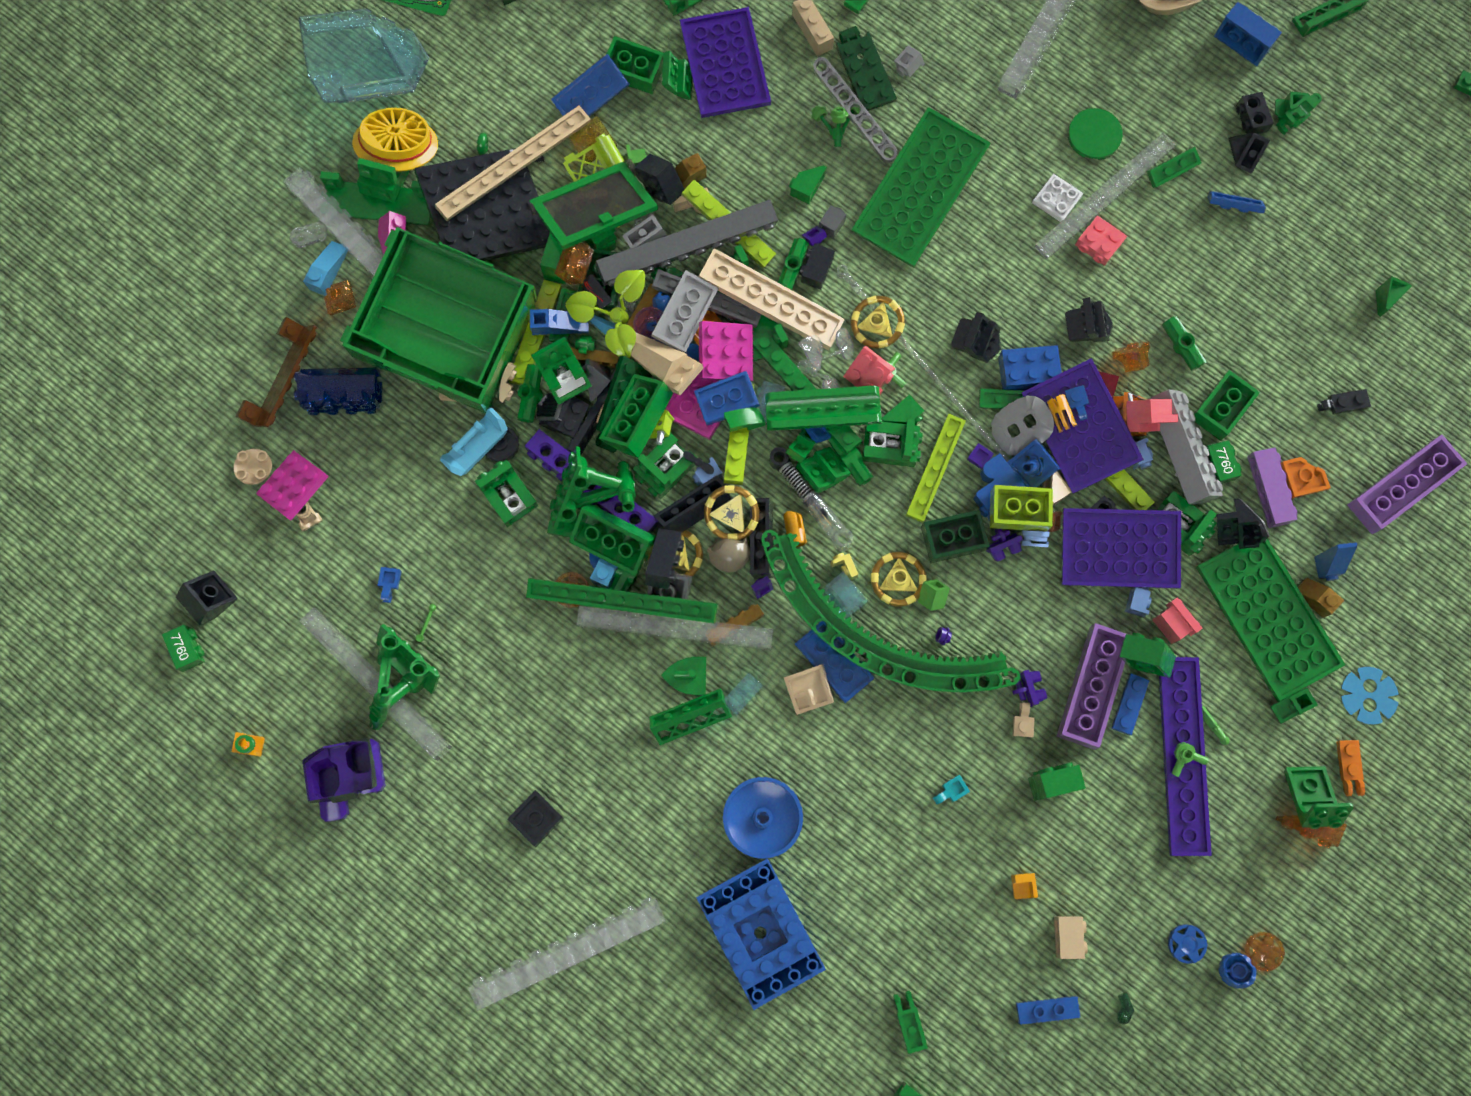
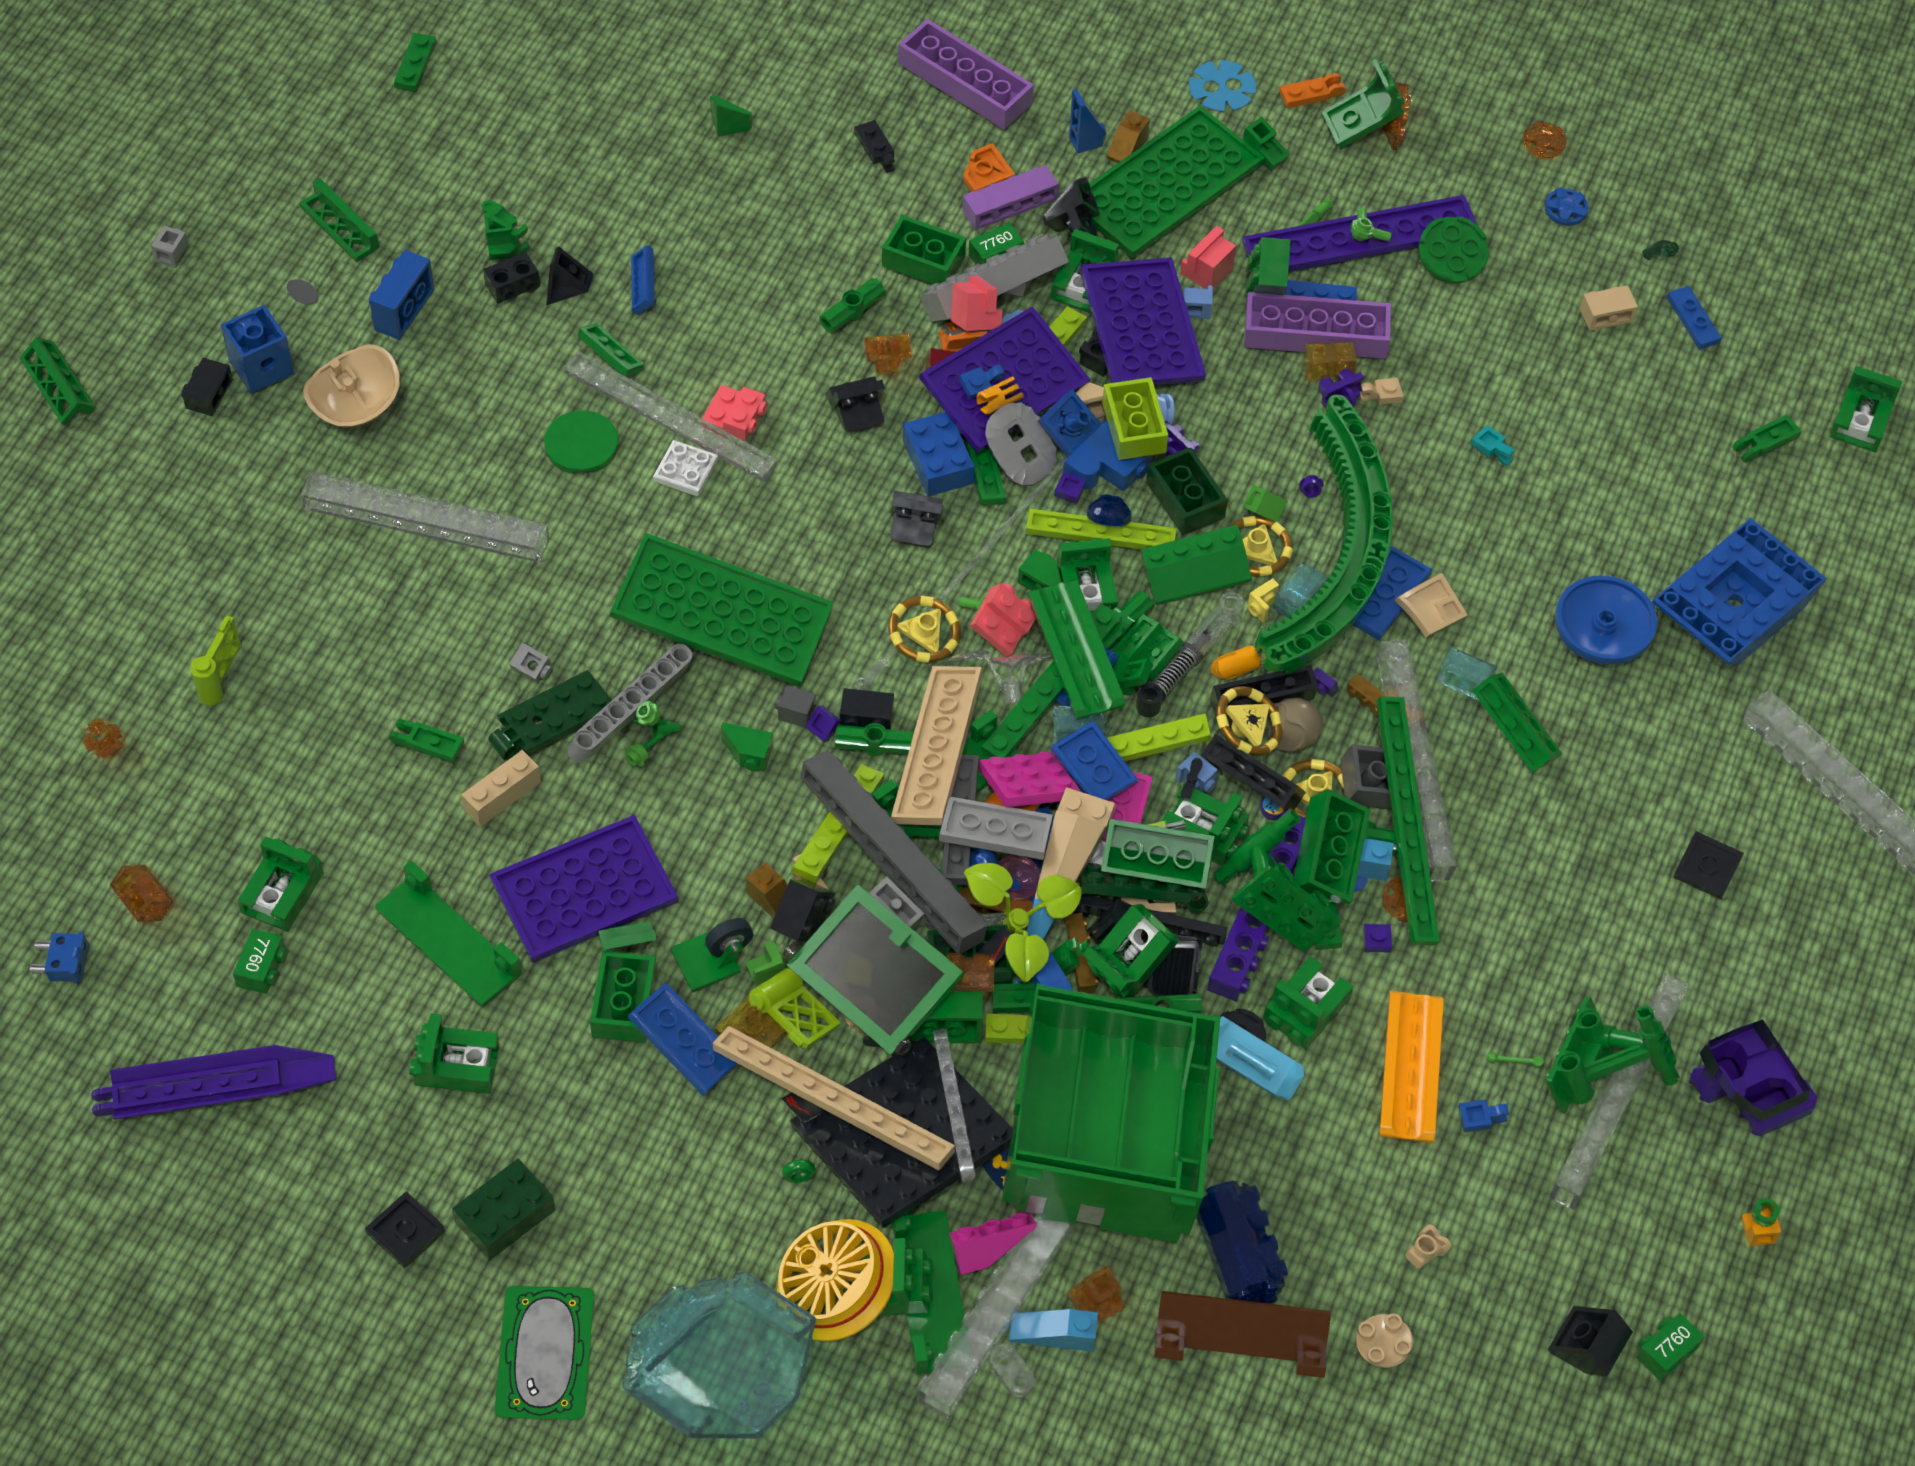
camera: 105 degrees left, 20 degrees down
dark pink plate [256,450,329,521] -> none
black brick [645,528,684,590] -> none
green shield [661,657,706,696] -> none
green slope [724,408,766,432] -> none
light orange panel [1011,873,1038,899] -> none
green brick [1028,762,1086,801] -> none
blue hair [1218,953,1256,989] -> none
none -> green plate [670,918,753,992]
none -> clear beam [933,1028,976,1182]
none -> clear blue piece [1086,494,1132,526]
none -> green slope [1141,525,1252,606]
none -> clear yellow brick [1303,342,1357,381]
none -> dark purple plate [1363,924,1392,953]
none -> light orange plate [1379,991,1444,1143]
none -> green tile [1418,216,1489,284]

